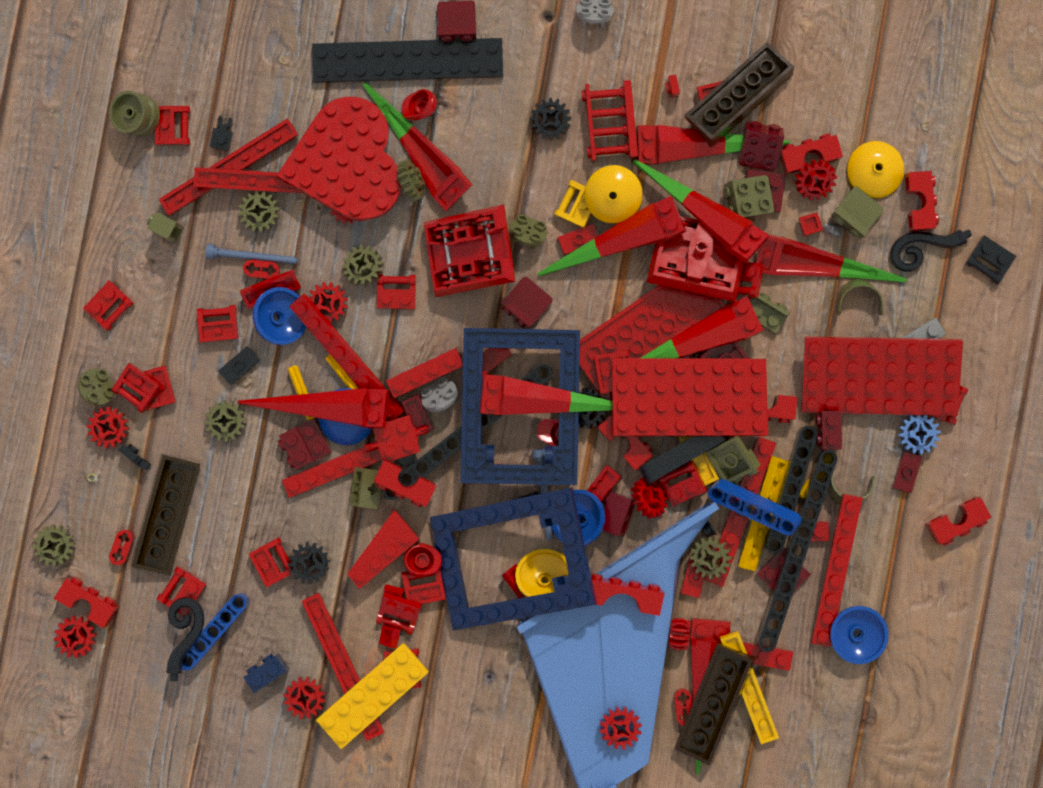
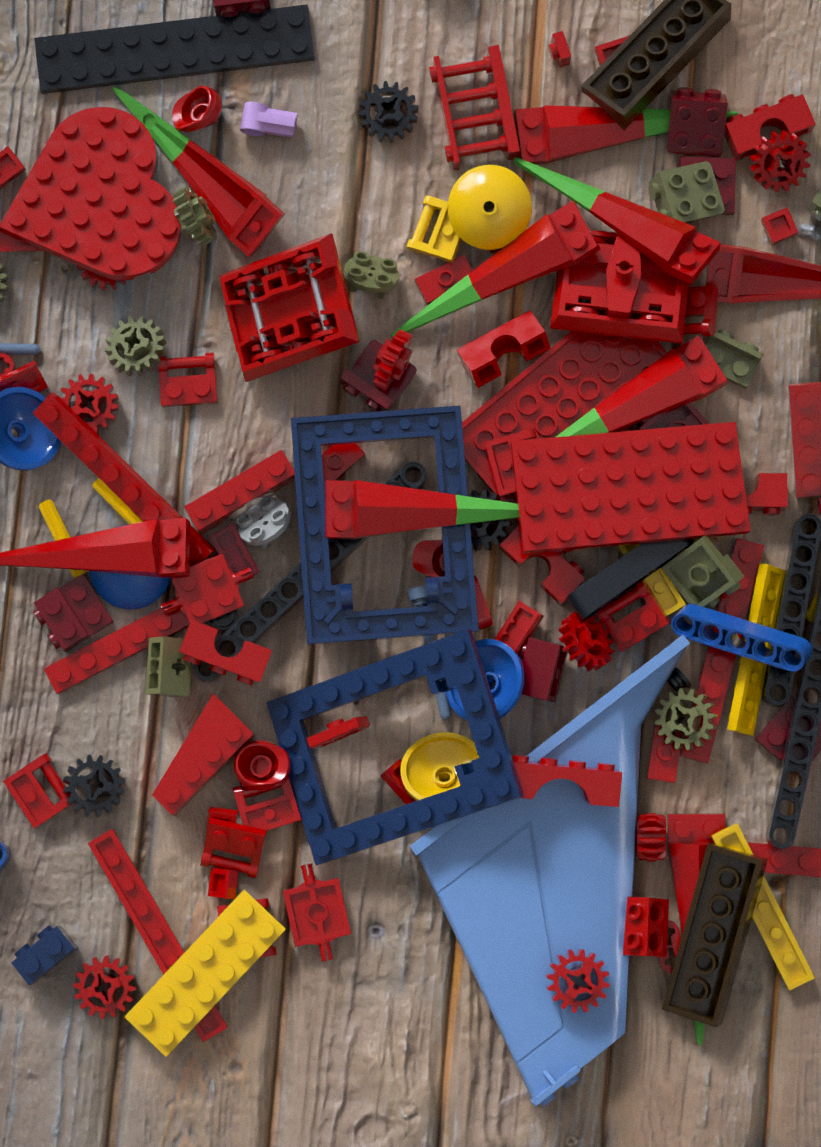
camera: 10 degrees left, 5 degrees down
none -> lavender piece [240,102,297,138]
none -> red plate [283,863,351,962]
none -> red plate [306,716,370,749]
none -> red gear [373,329,413,390]
none -> red arch [457,310,551,388]
none -> red beam [474,575,493,630]
none -> red brick [623,897,669,957]

